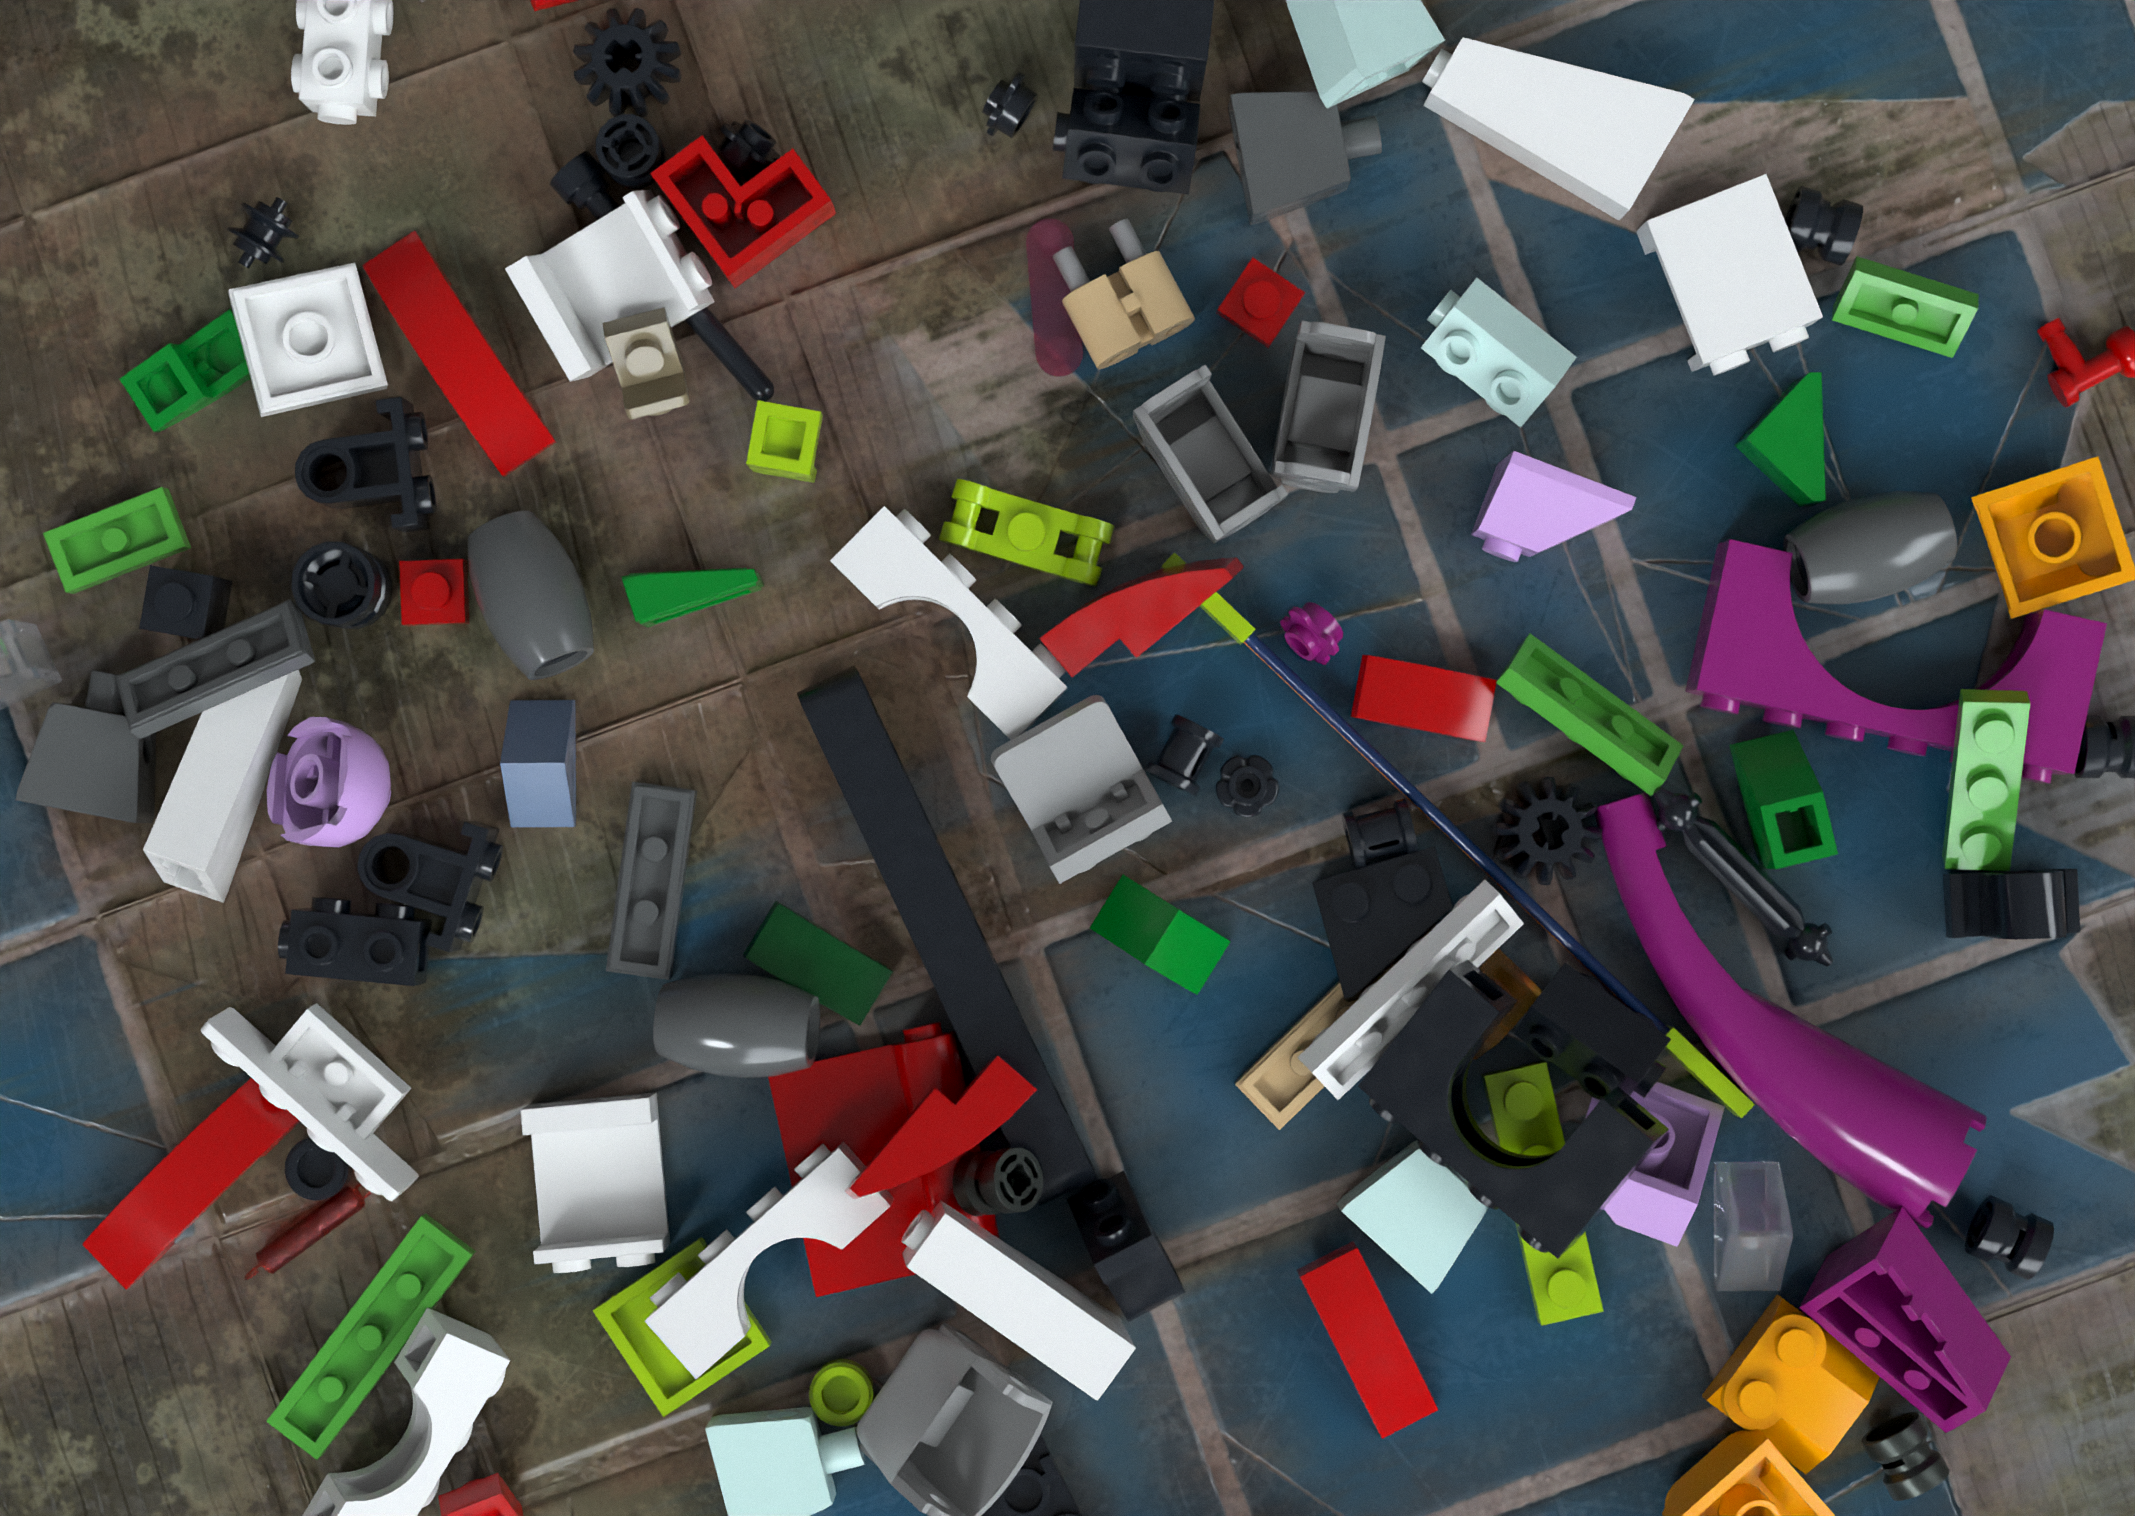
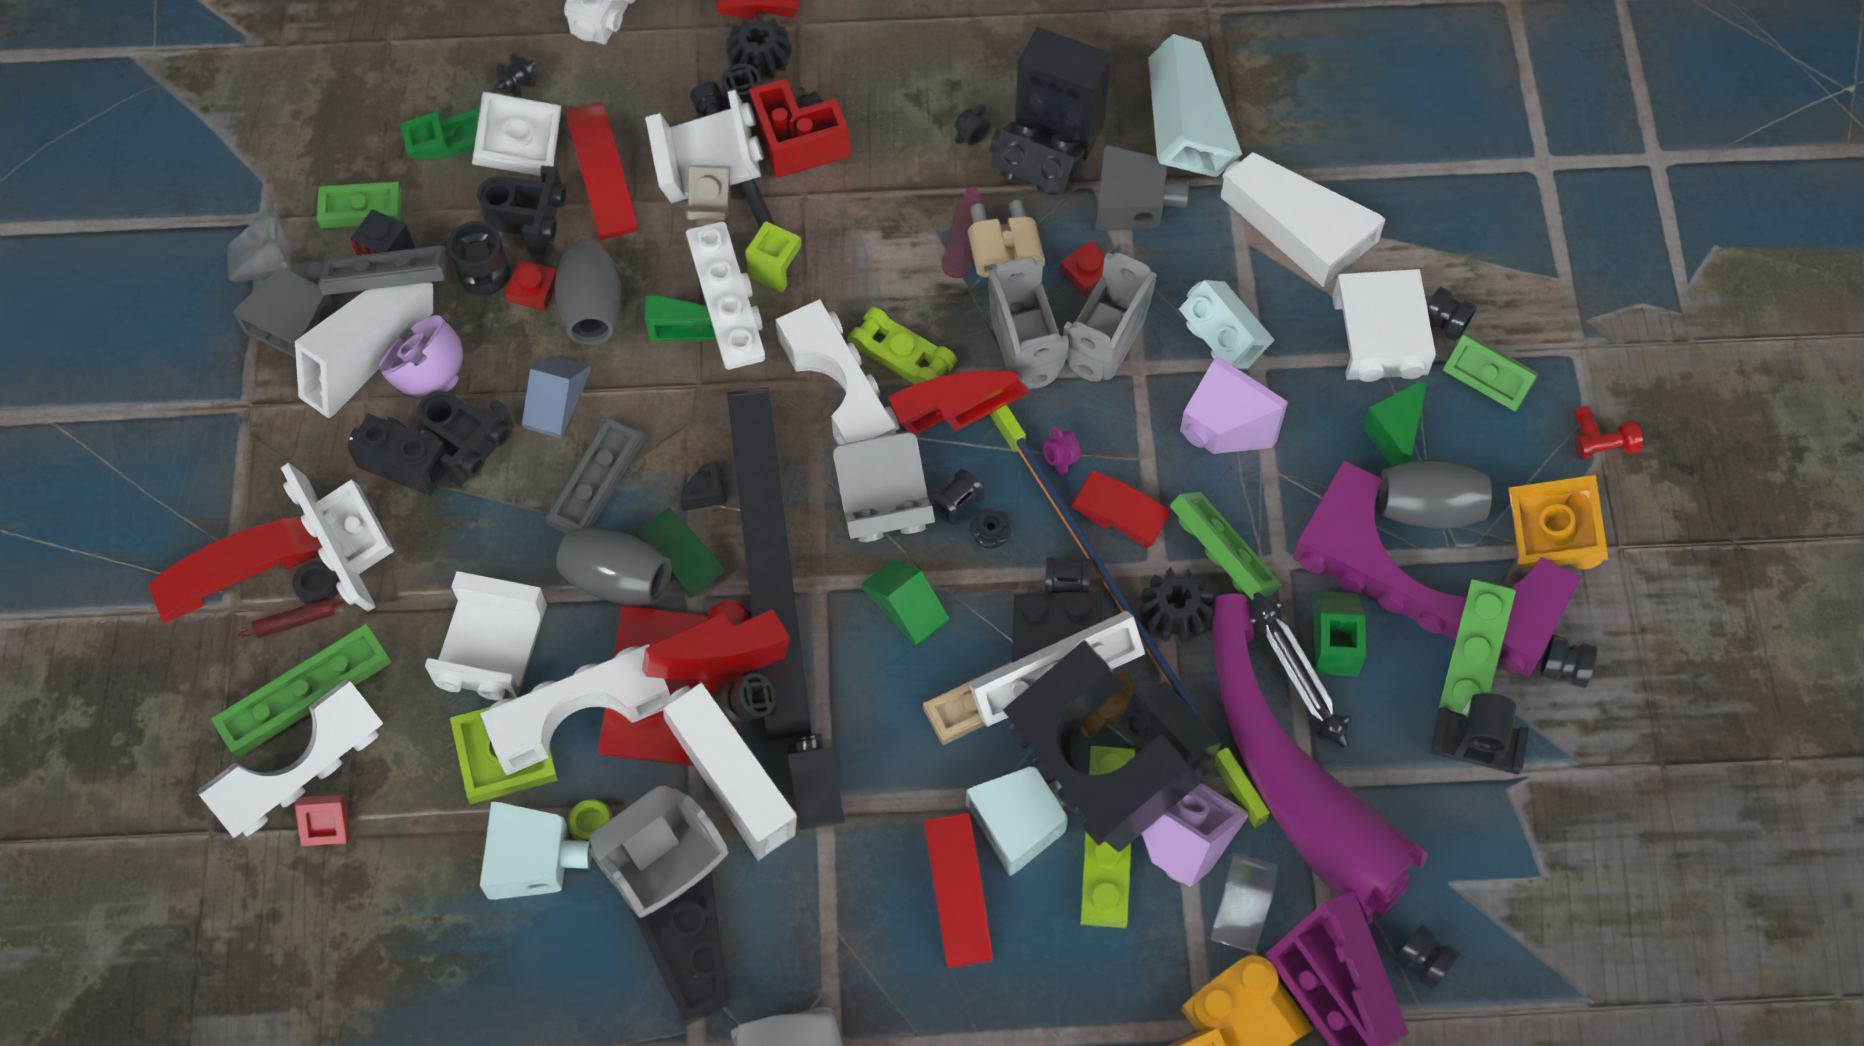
camera: 20 degrees right, 25 degrees down
none -> black tile [681,461,725,511]
none -> white bracket [686,222,765,369]

